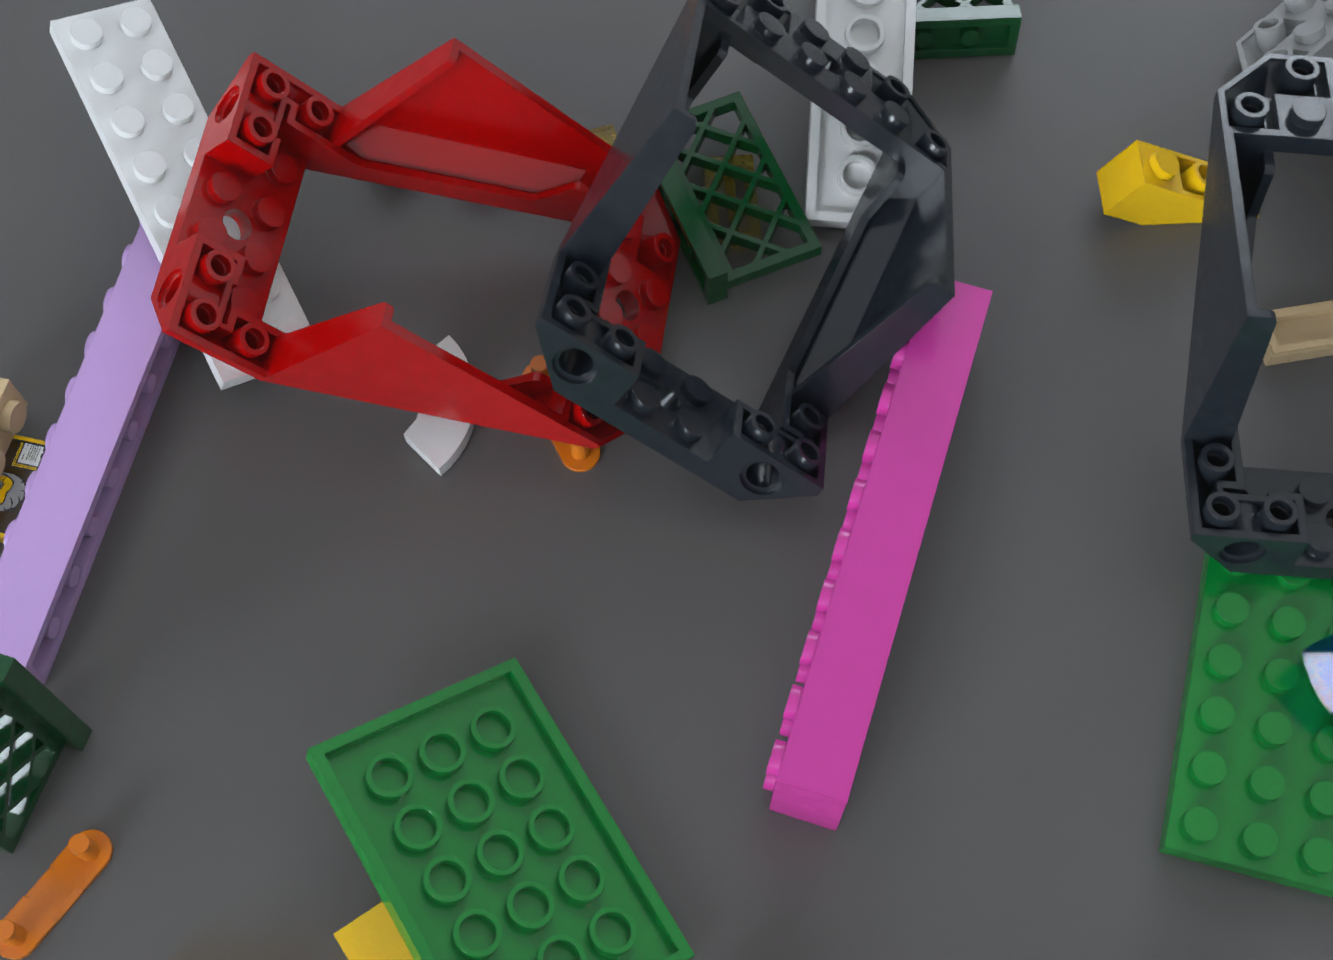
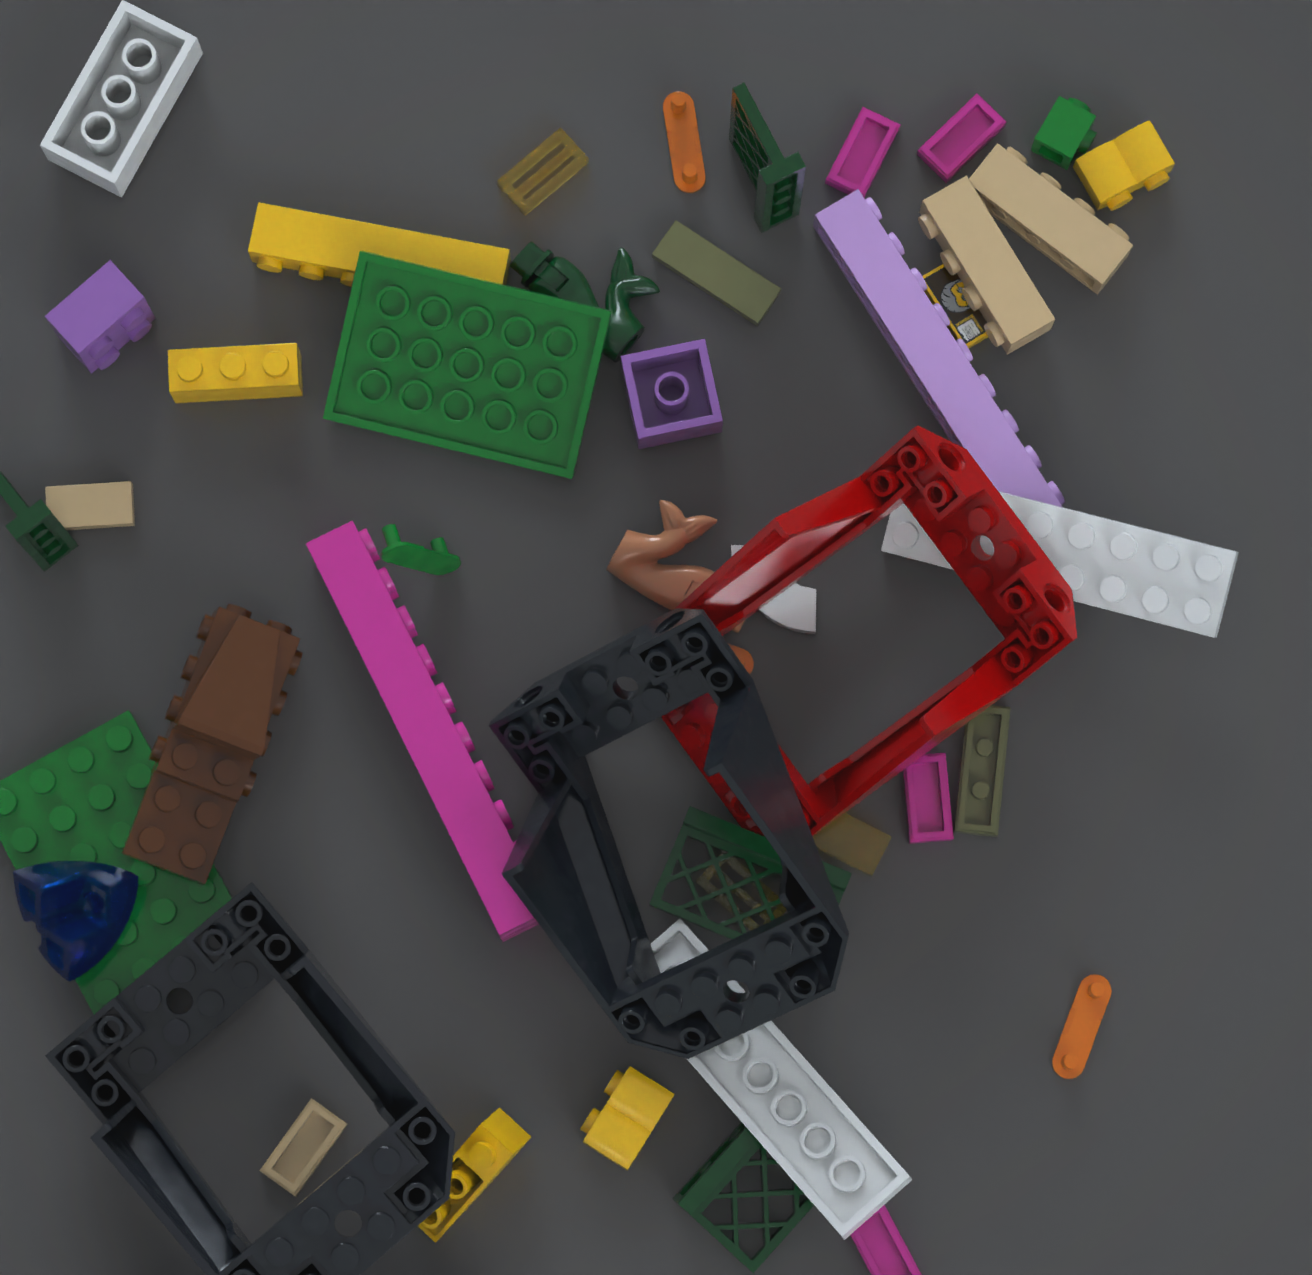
camera: 135 degrees right, 15 degrees up
none -> reddish brown wedge [121,604,303,885]
none -> green piece [381,524,461,575]
none -> dark green piece [510,241,660,362]
none -> yellow brick [580,1066,675,1171]
none -> nougat piece [606,500,745,634]
none -> medium lavender brick [620,339,723,449]
none -> olive tile [652,220,781,327]

